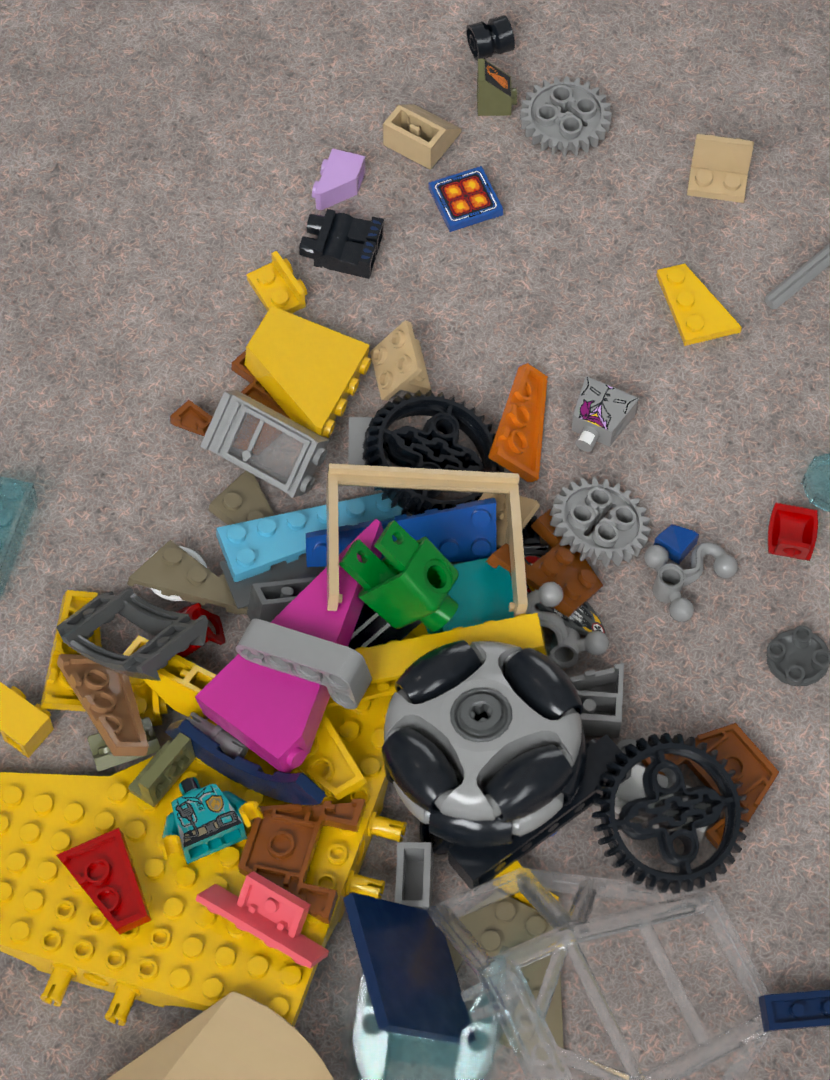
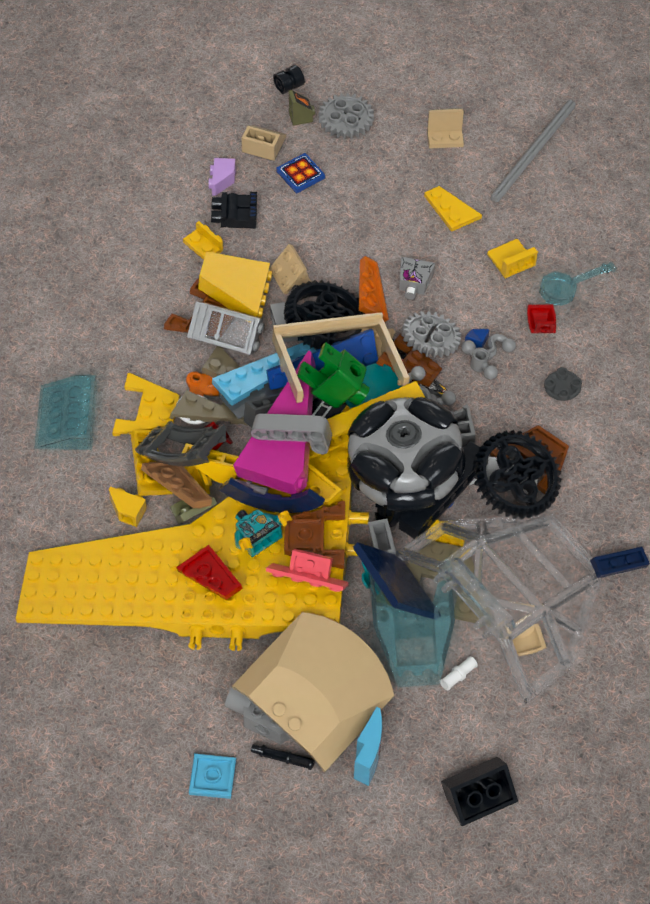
camera: 15 degrees left, 5 degrees down
olive bracket [129,732,196,807] -> none
none -> yellow wing [112,373,180,436]
none -> orange plate [186,372,219,397]
none -> yellow bracket [487,239,538,279]

